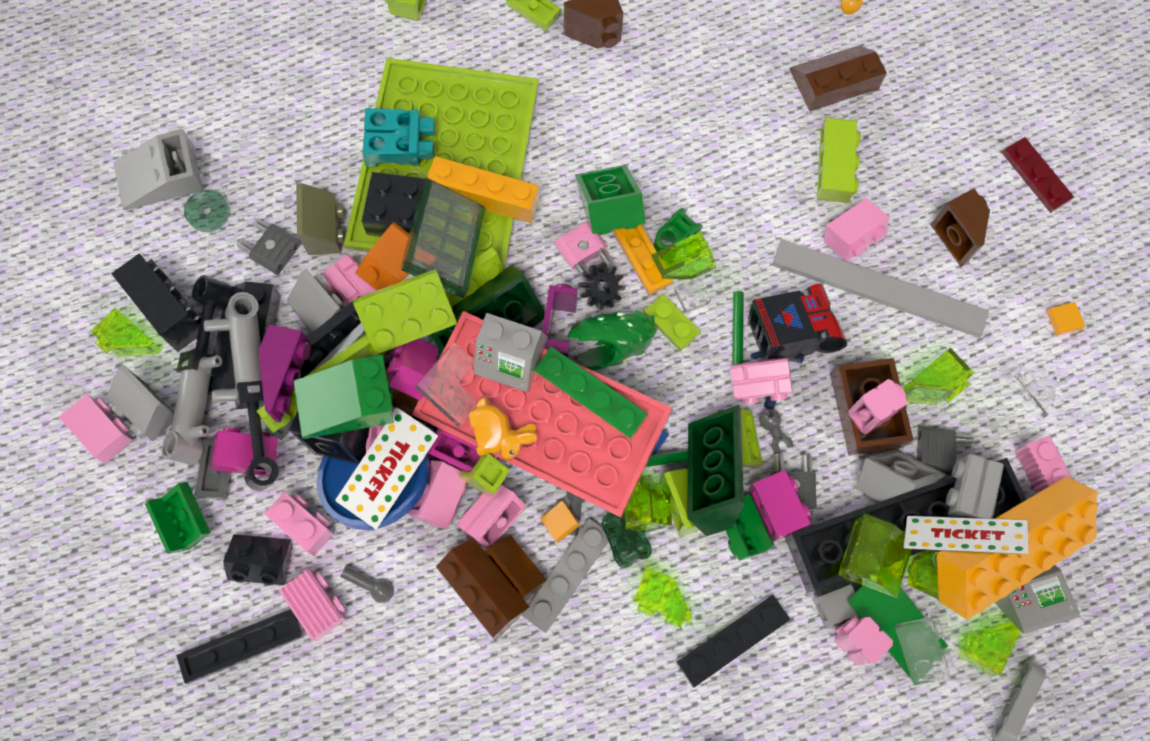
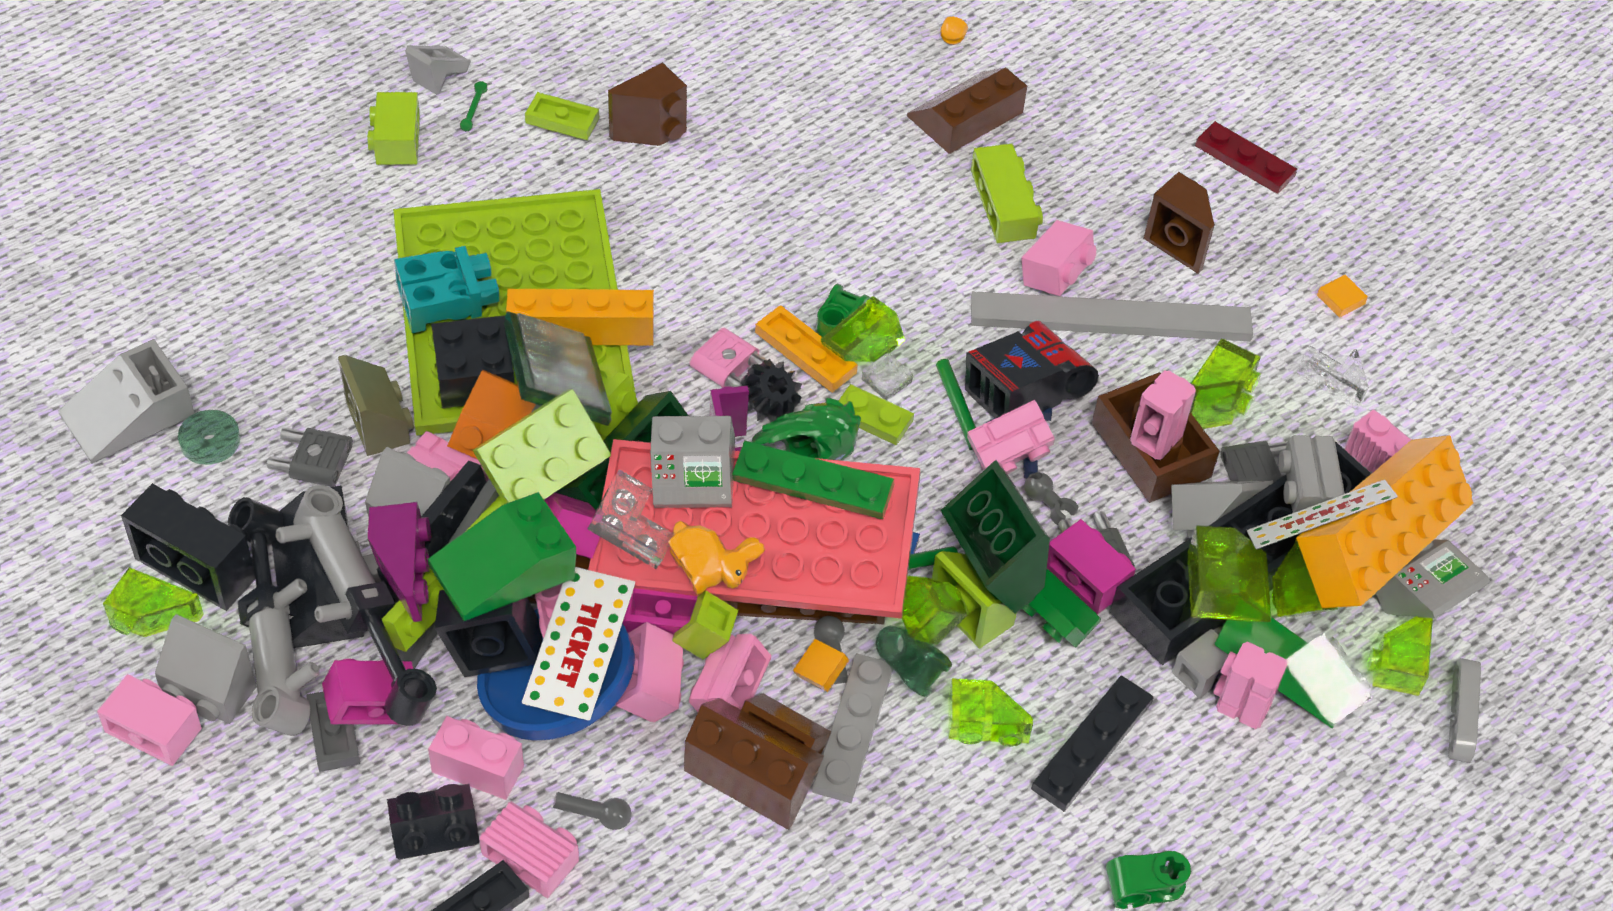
camera: 20 degrees left, 20 degrees down
green bracket [145,482,211,554] -> none
green slope [575,165,646,235] -> none

